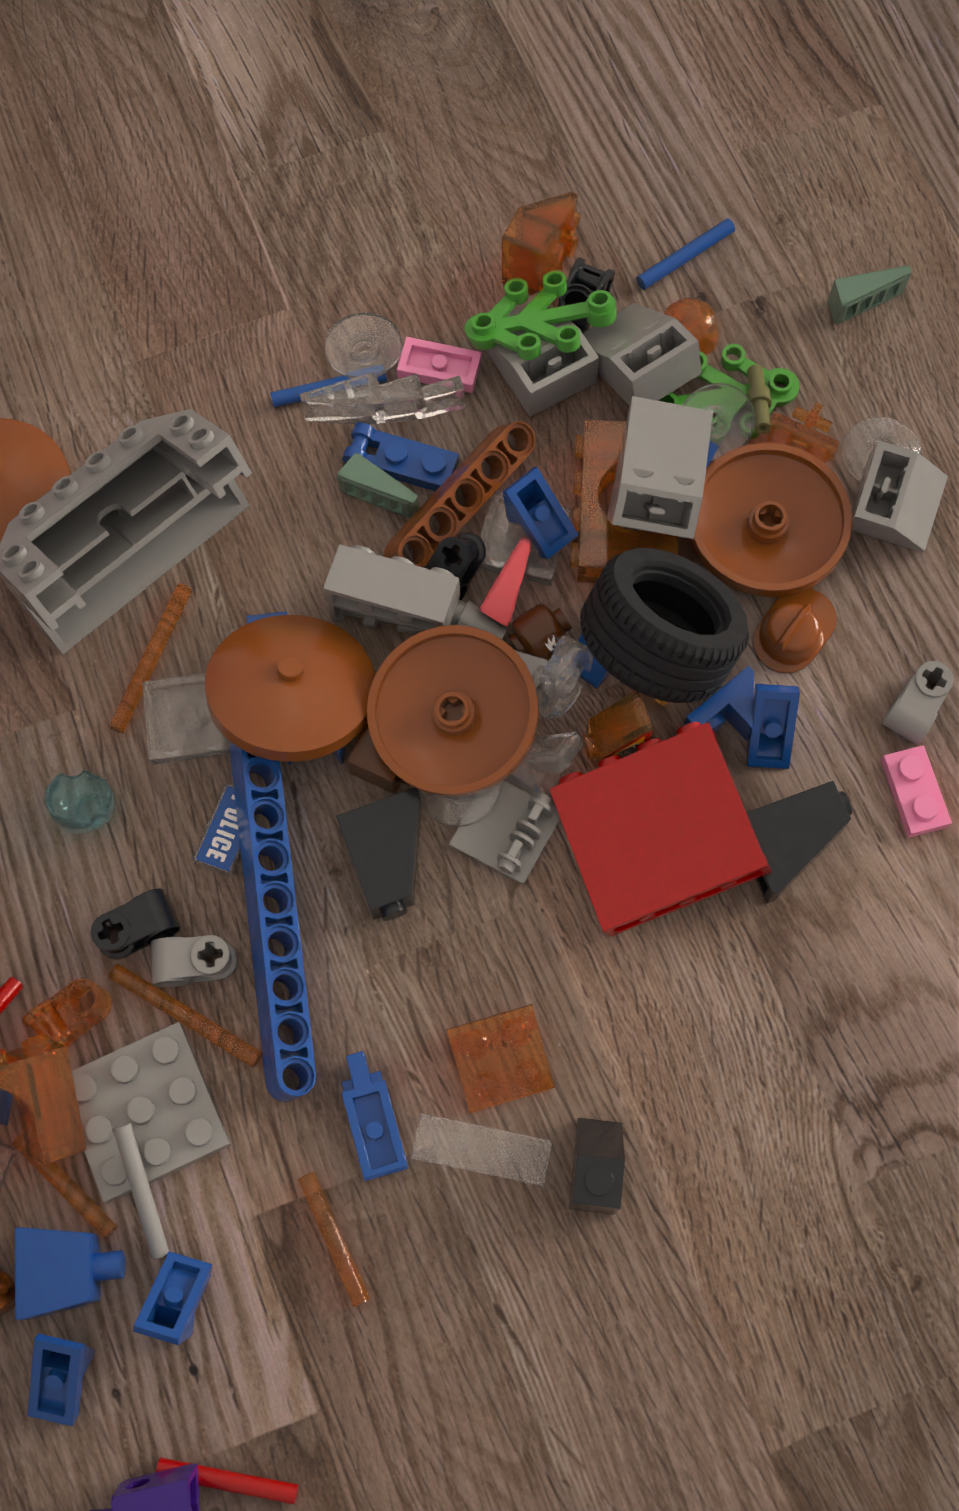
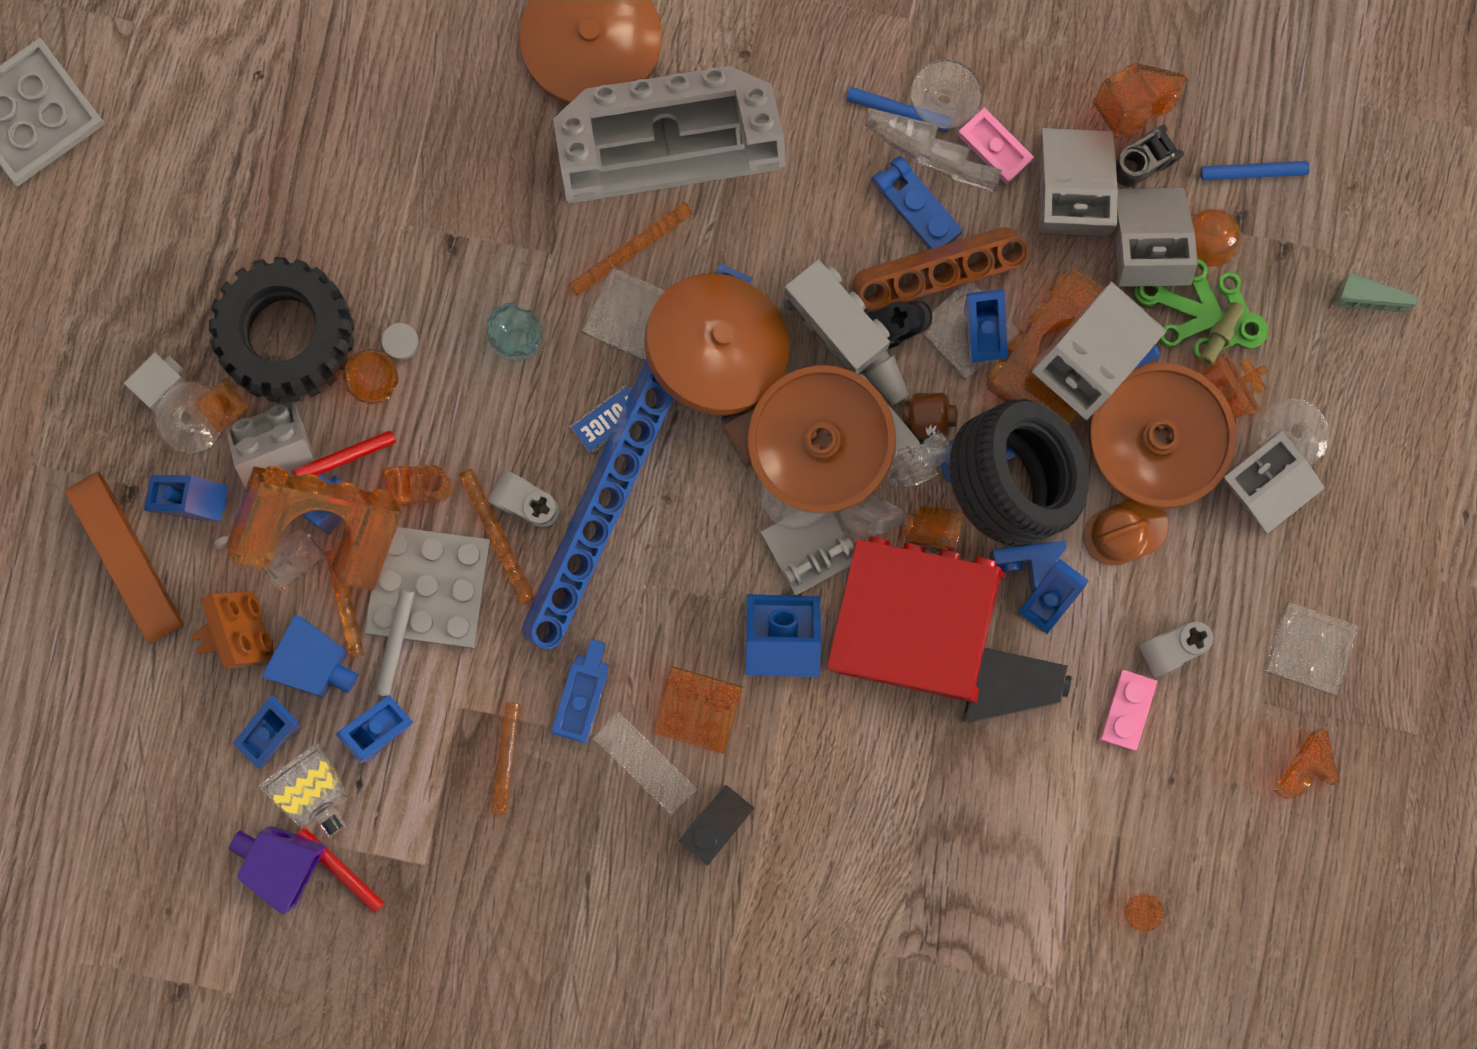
camera: 25 degrees right, 10 degrees up
black piece [91,888,181,960] -> none
sand green slope [336,453,419,518] -> none
black slope [336,788,422,921] -> none
bright green plant [465,271,617,360] -> none
coral slope [480,536,531,627] -> none
clear dish [682,383,755,462] -> none
none -> clear torso [259,743,348,838]
none -> blue slope [745,594,821,677]

